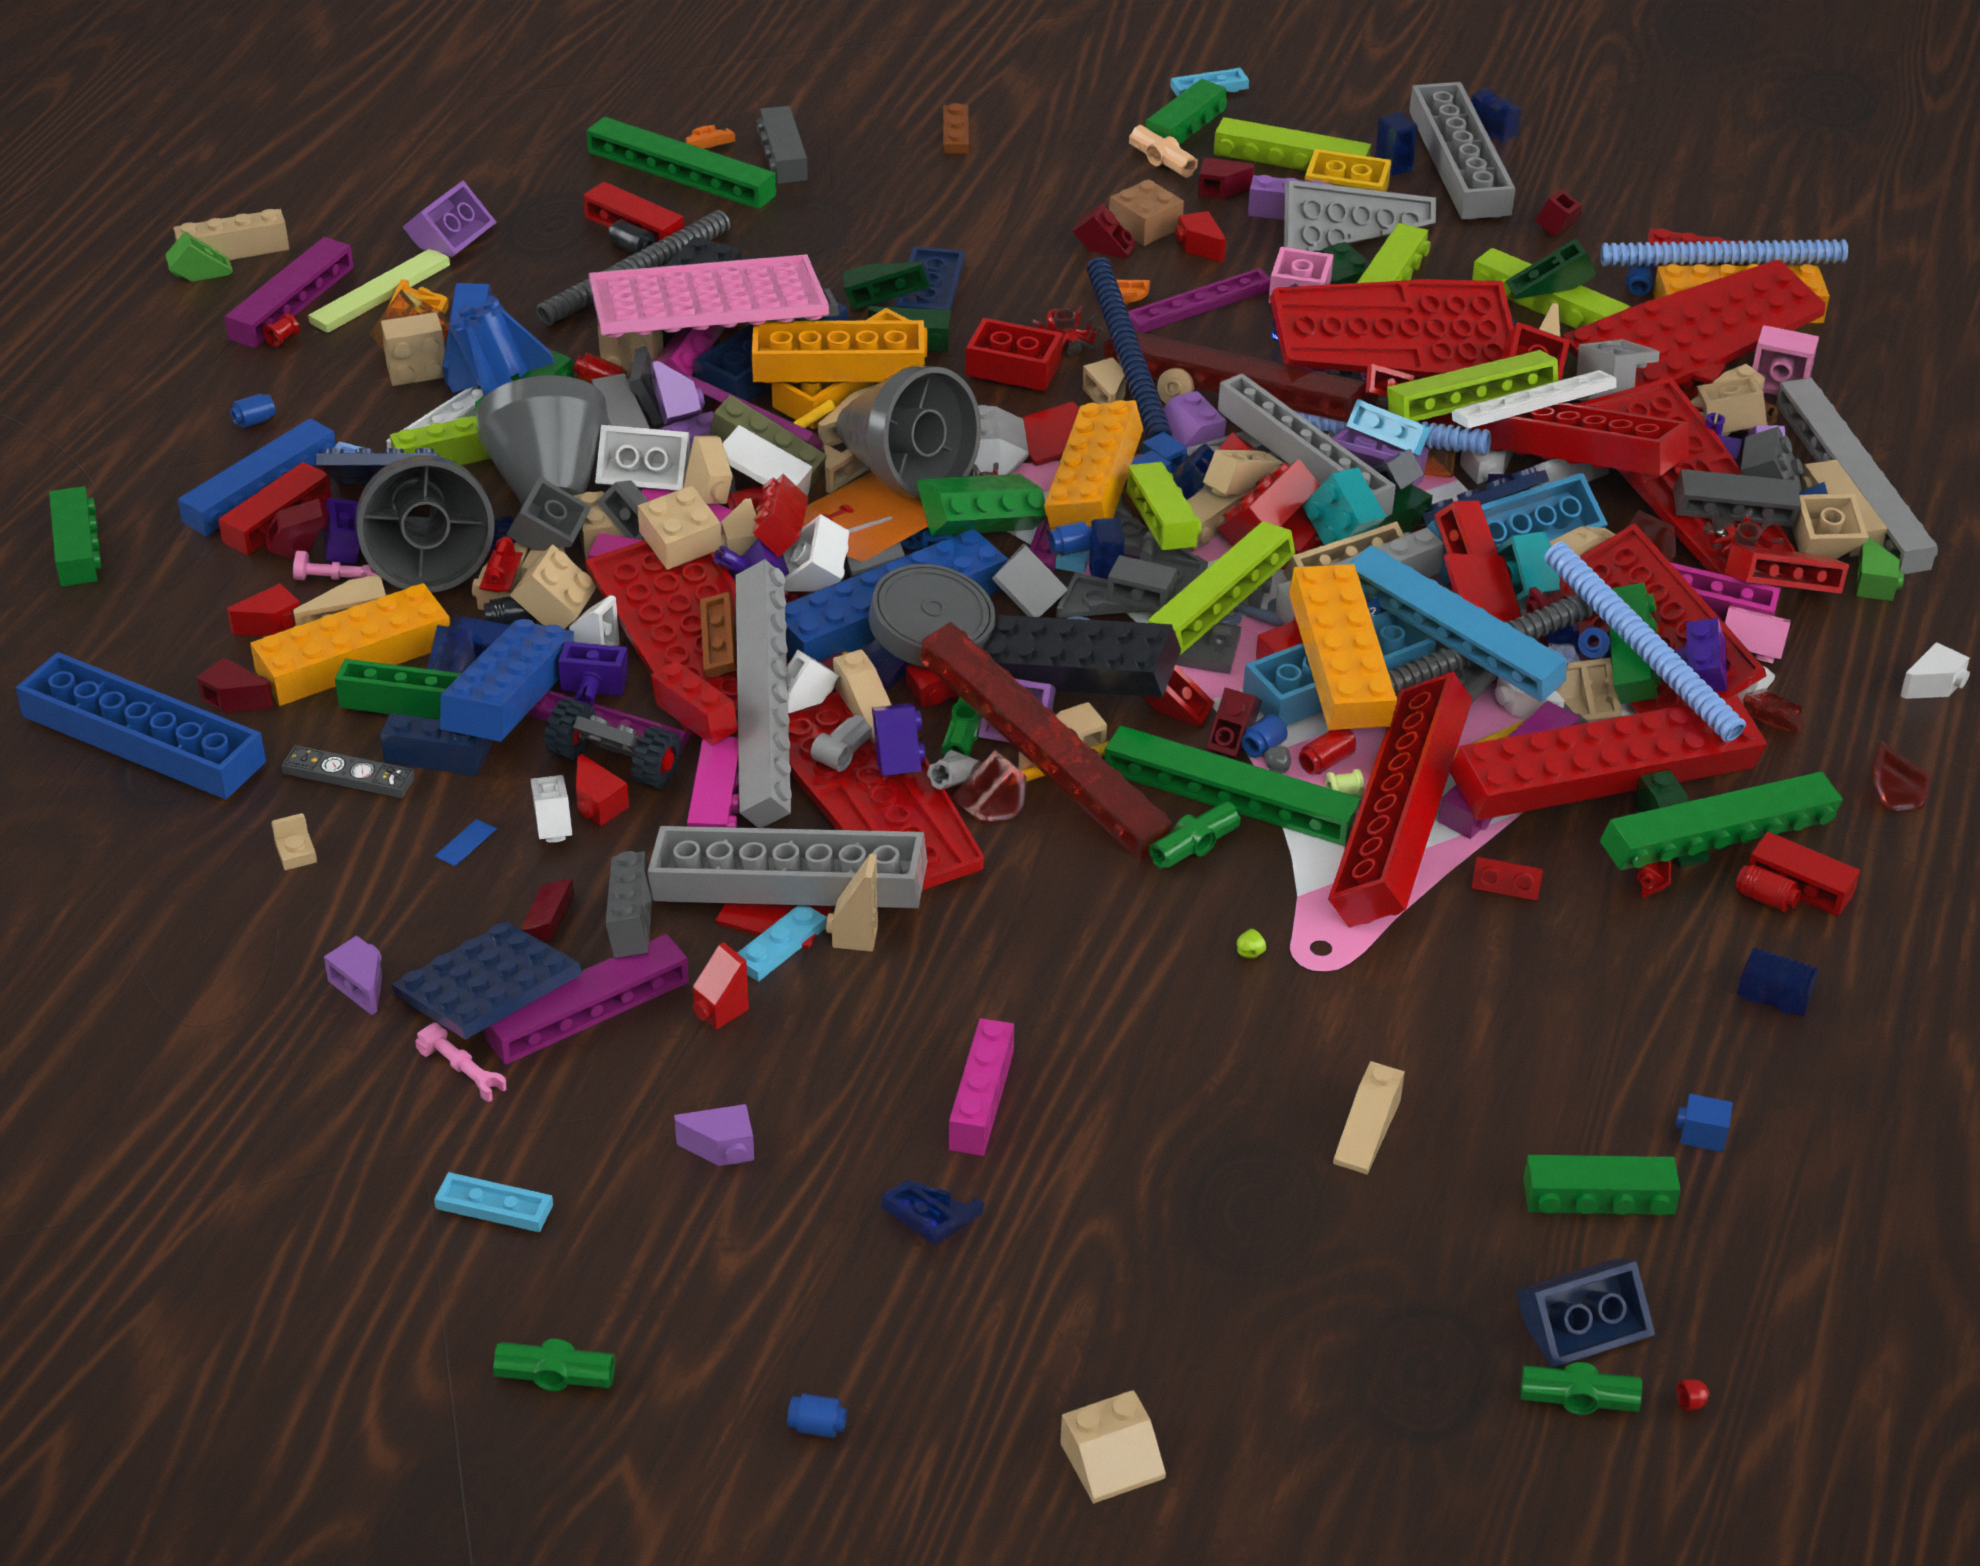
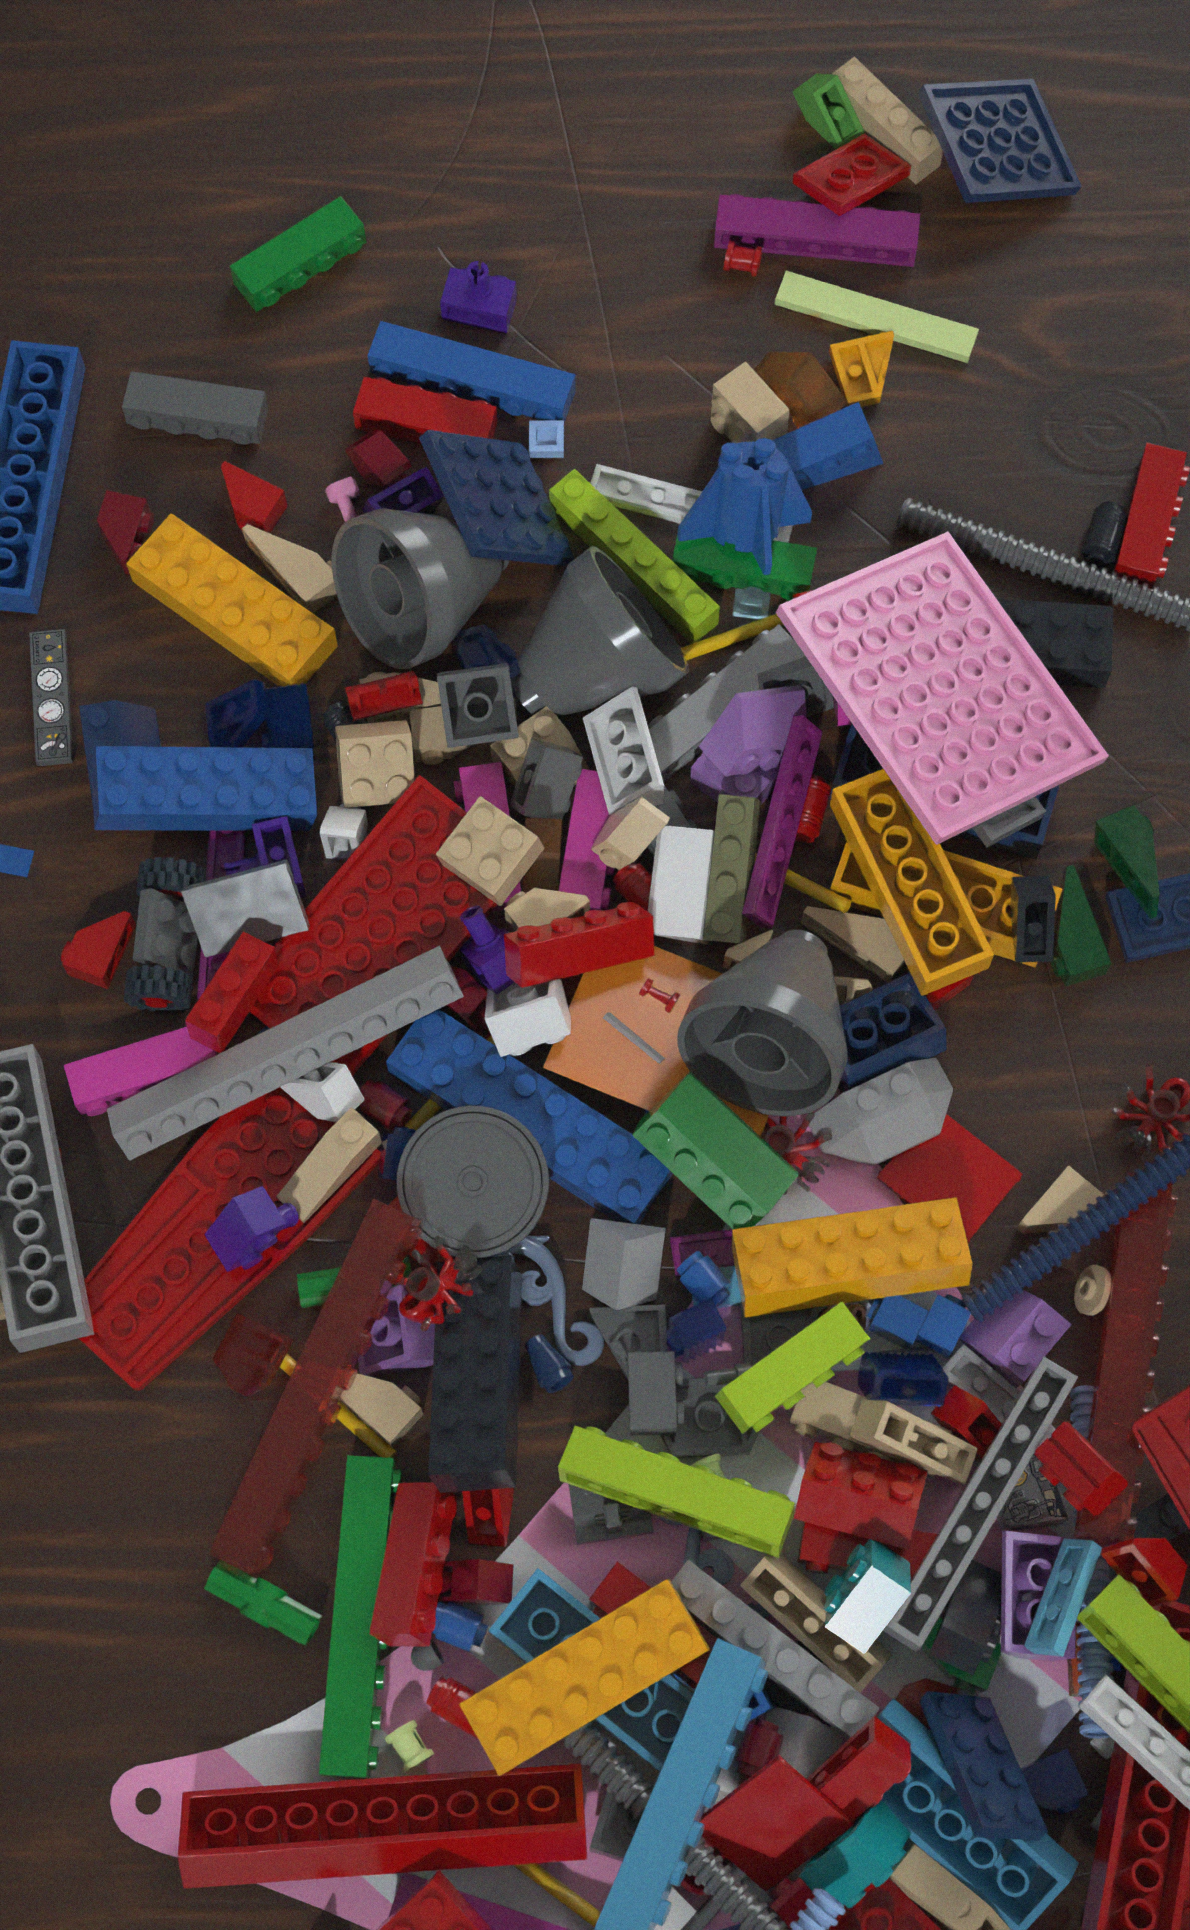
camera: 70 degrees right, 30 degrees up
blue brick [230,393,276,429] -> none
green brick [335,659,462,720] -> none
medium lavender slope [403,181,497,257] -> none
white slope [531,775,572,842] -> none
dark orange plate [700,592,737,678] -> none
light grey piece [811,714,872,772] -> none
light grey piece [927,750,982,789] -> none
red brick [966,318,1063,391] -> none
lime hinge [1236,929,1266,959] -> none
none -> dark grey brick [122,371,268,445]
none -> tile [181,859,310,957]
none -> red brick [369,1482,457,1647]
none -> animal [390,1236,483,1331]
none -> dark purple brick [440,261,517,333]
none -> red tile [793,134,911,216]
none -> dark blue plate [918,79,1082,203]
none -> black slope [1011,876,1056,963]
none -> red brick [1034,1421,1128,1516]

